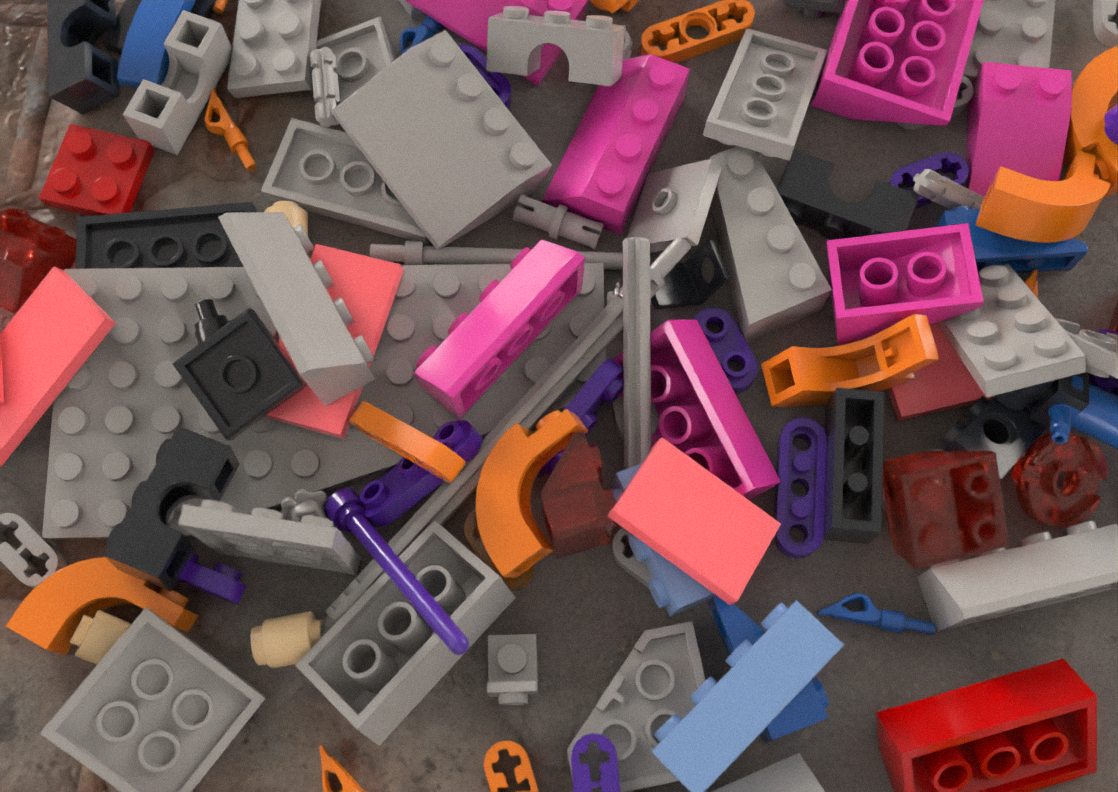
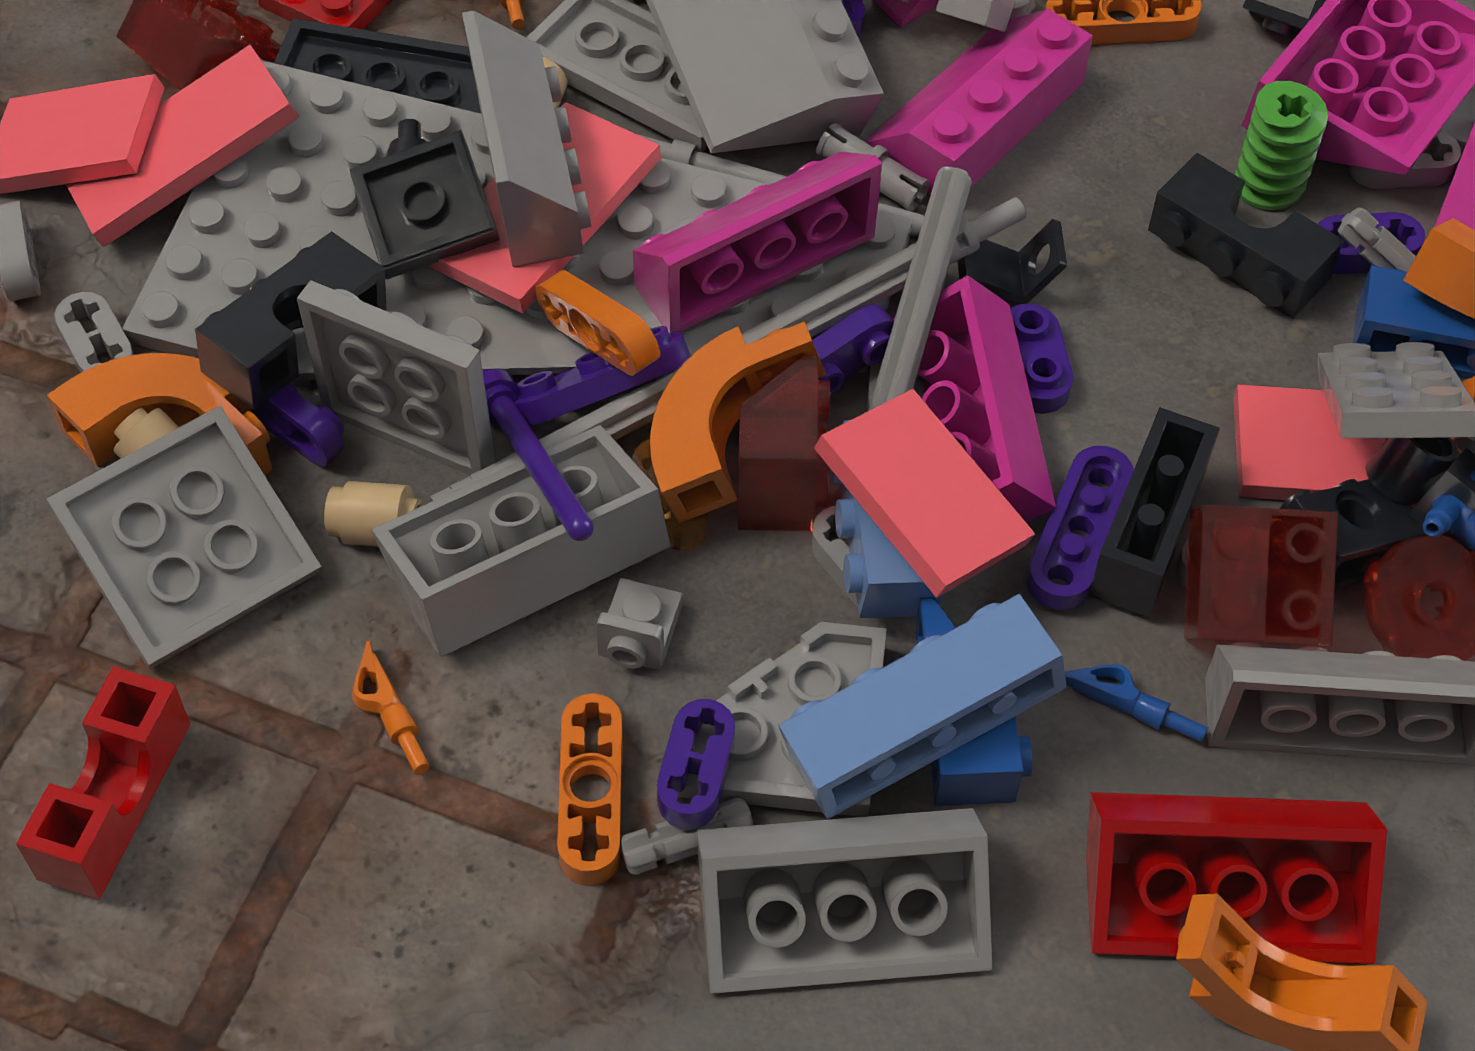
camera: 15 degrees right, 15 degrees down
light grey plate [627,159,722,253] -> none
light grey plate [703,28,827,161] -> none
light grey wedge [710,146,832,342] -> none
orange arch [761,314,939,407] -> none
dark pink slope [827,223,984,346] -> none
none -> bright green piece [1235,81,1329,210]

